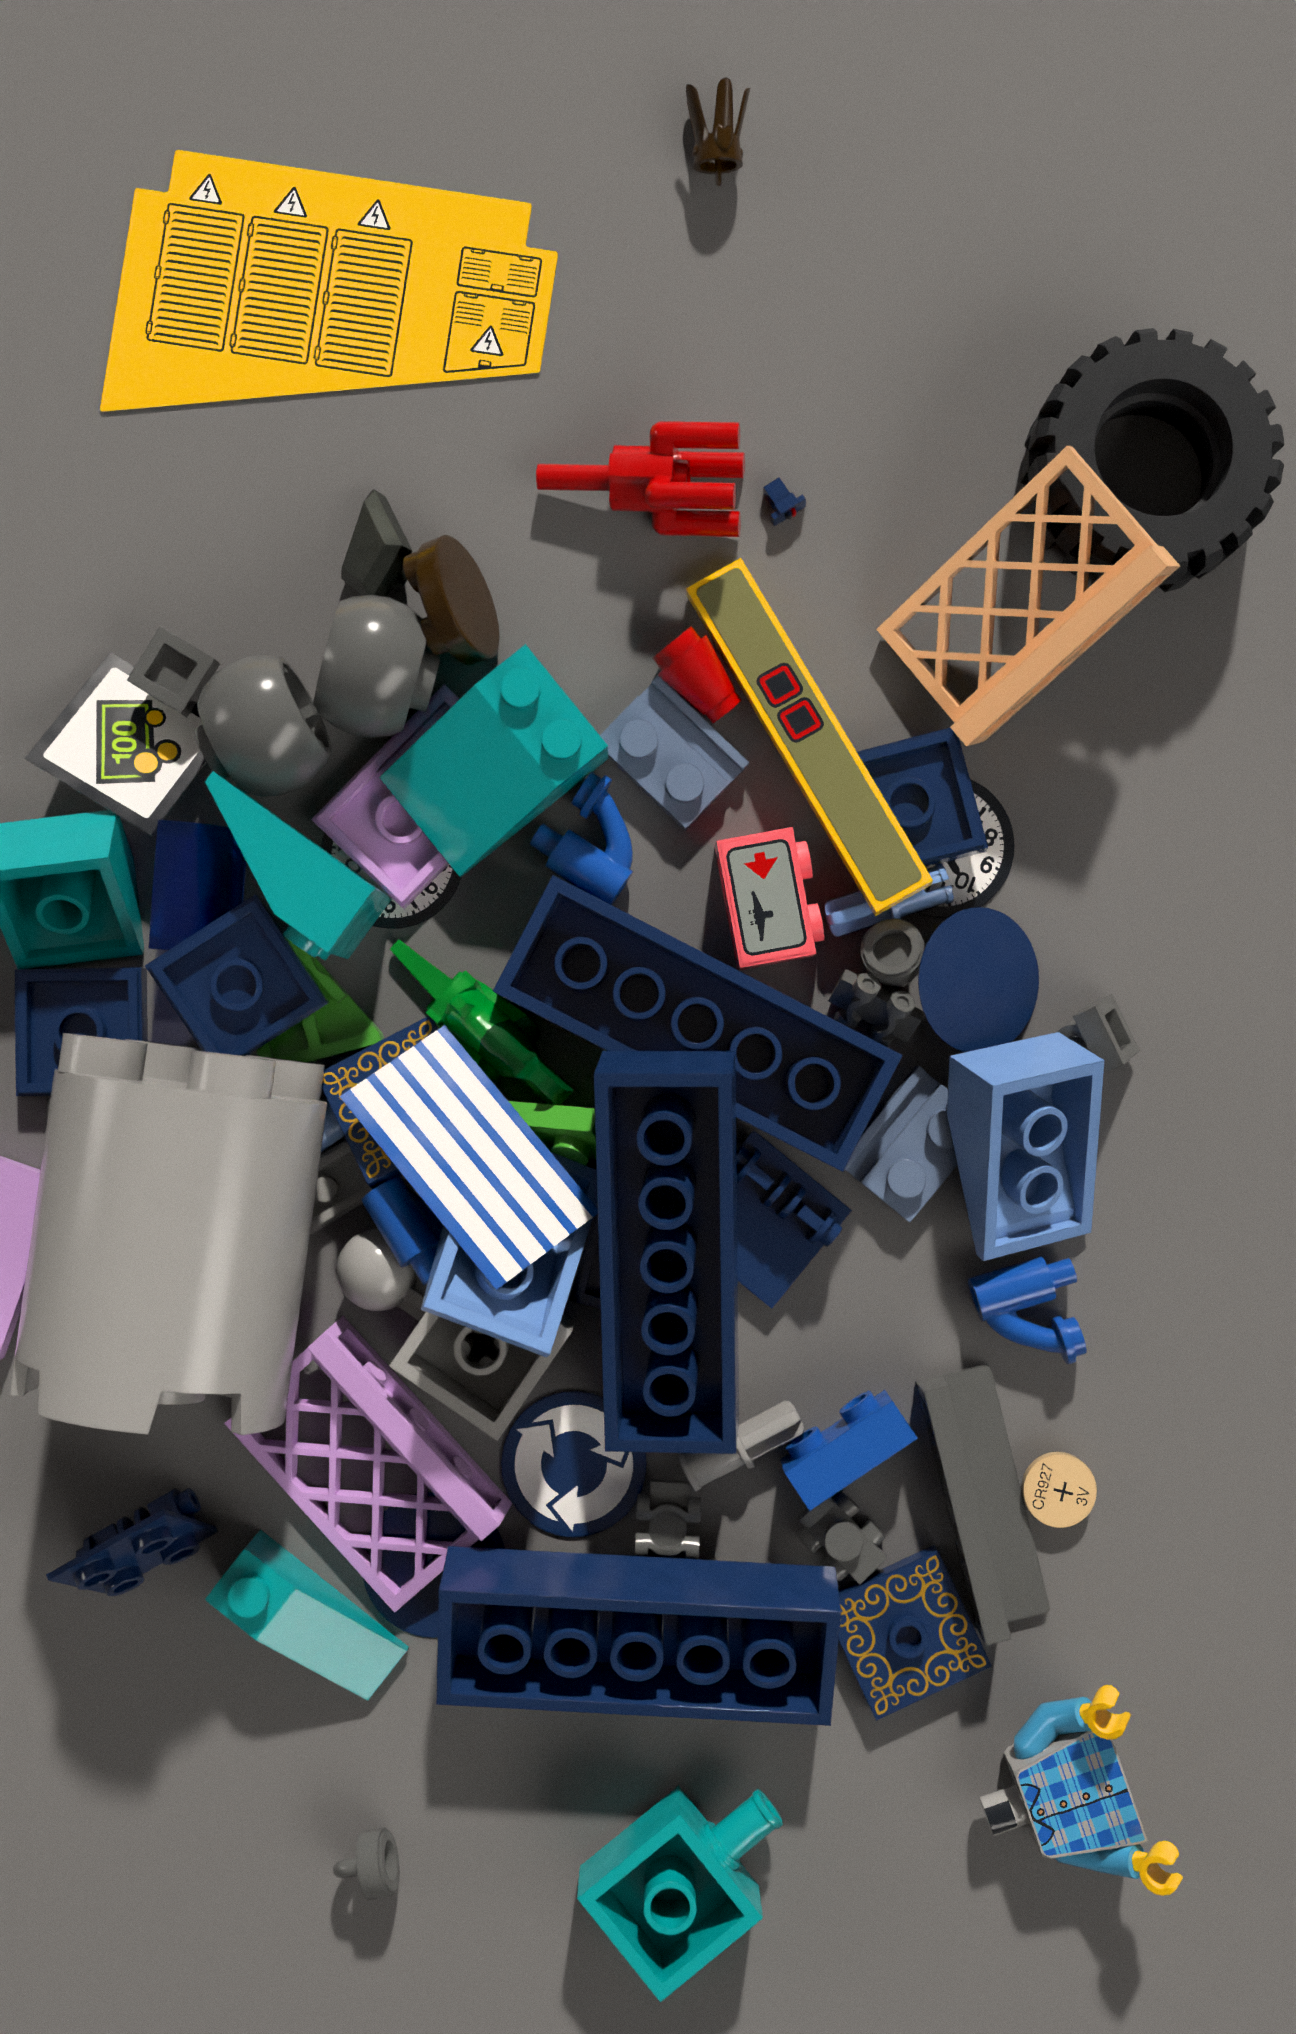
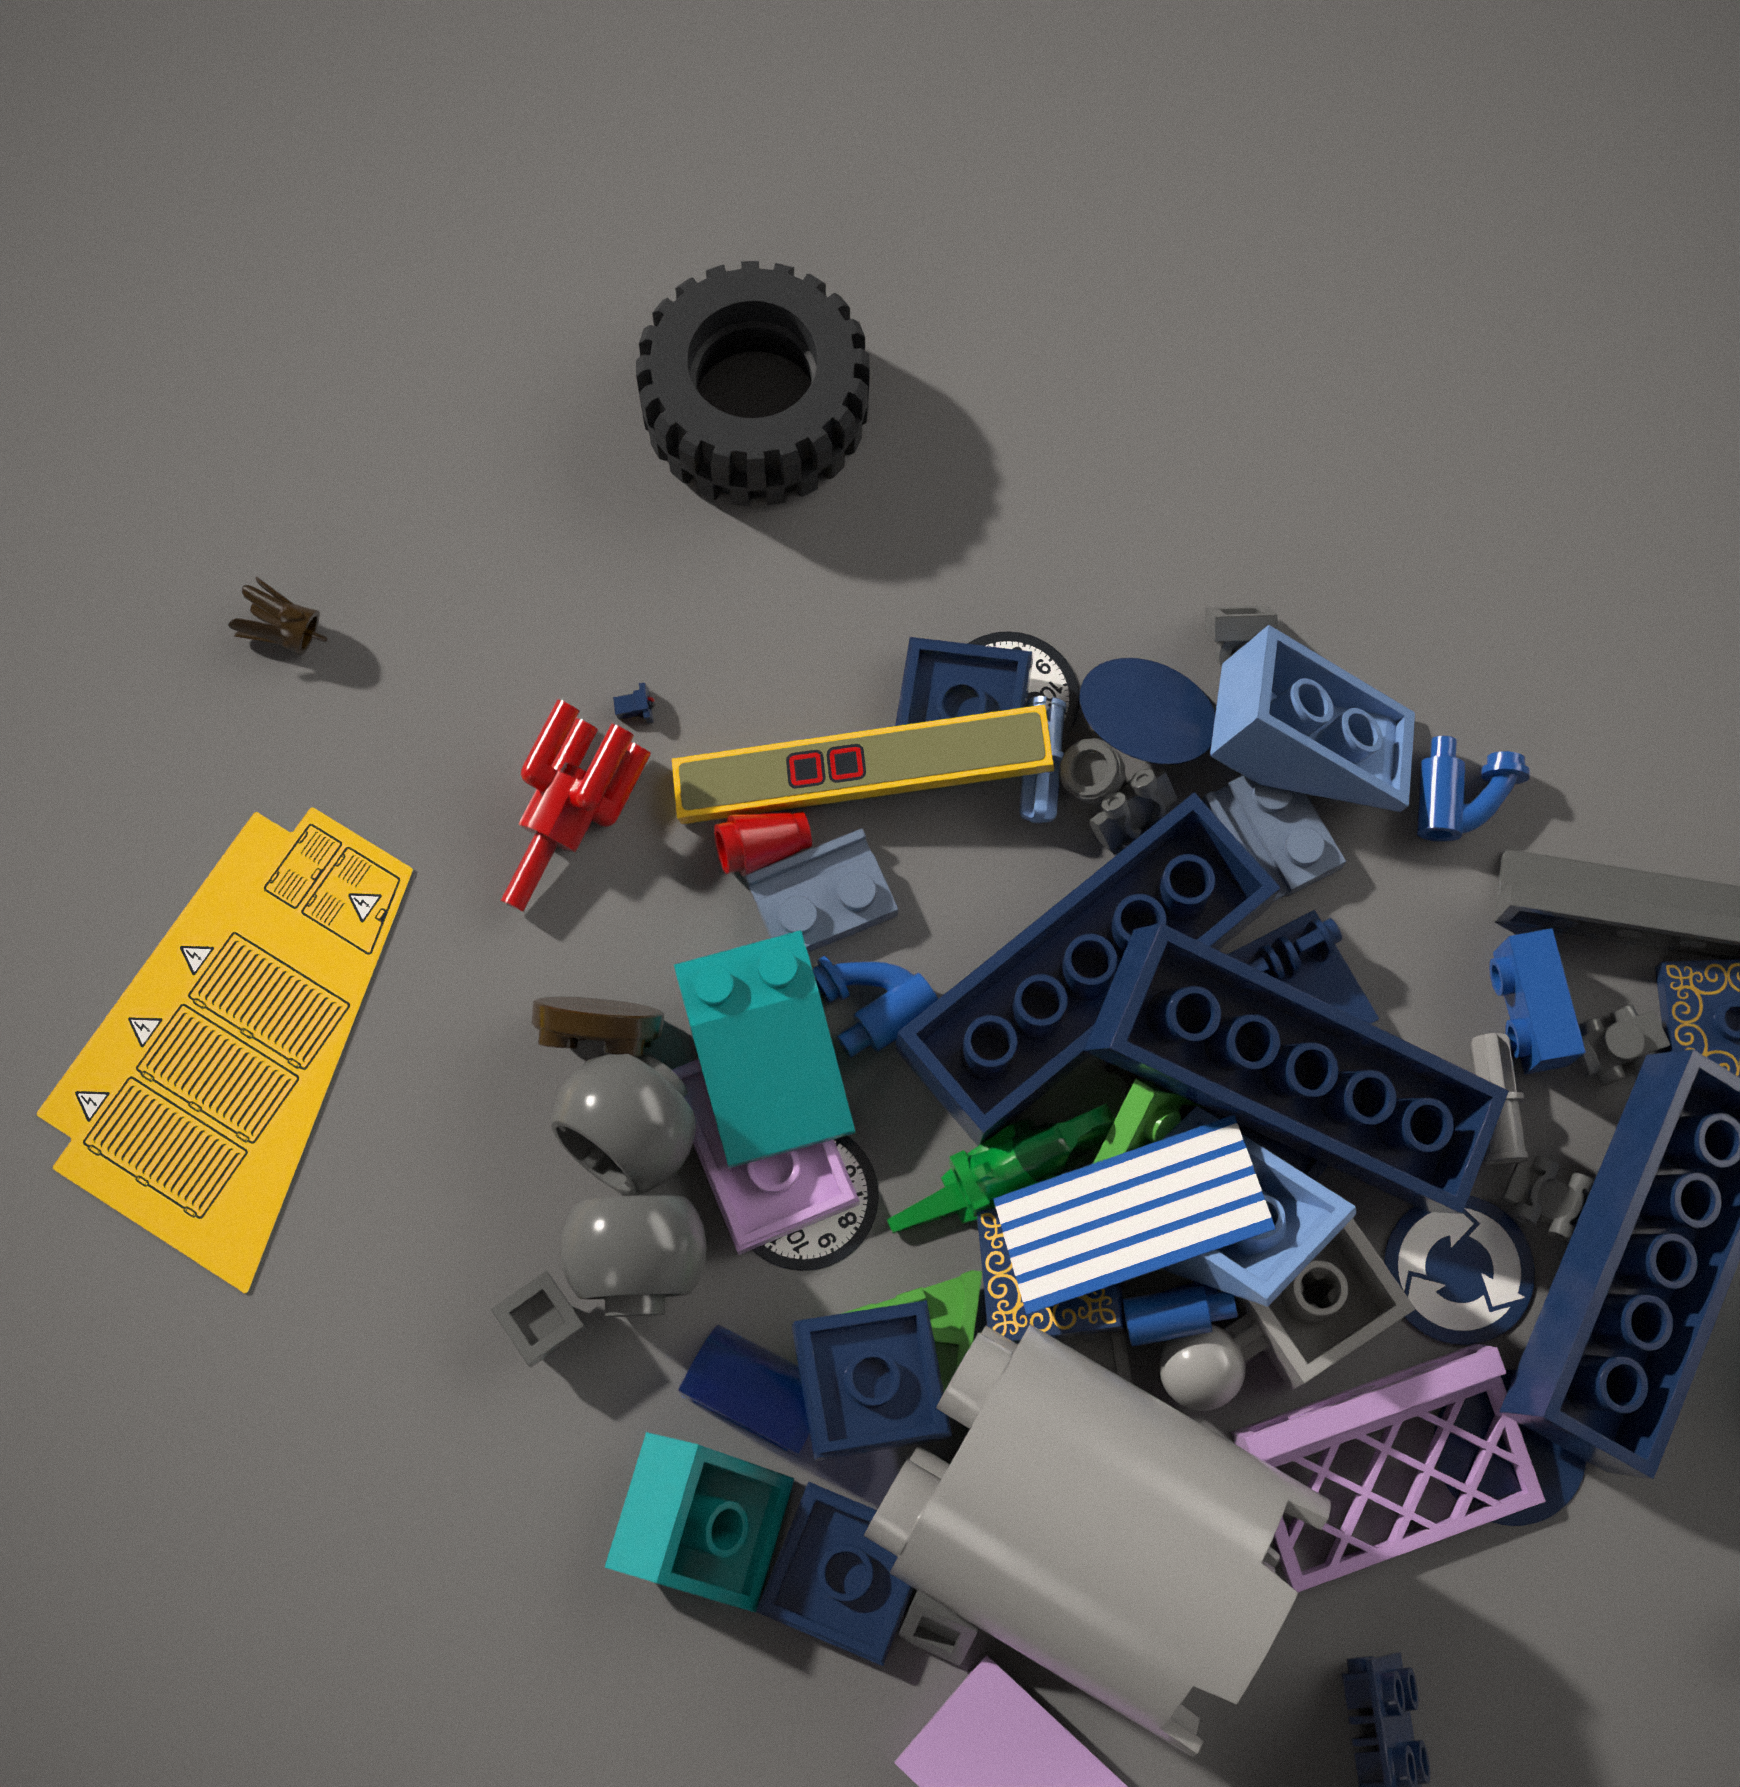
camera: 70 degrees left, 15 degrees down
sticker [24,652,206,835] -> none
teal slope [204,1529,409,1701] -> none
teal slope [205,771,392,961] -> none
pearl dark grey piece [341,489,412,597] -> none
brick [714,827,824,971] -> none
light nougat fence [876,445,1180,747] -> none
tan piece [1021,1452,1097,1528] -> none

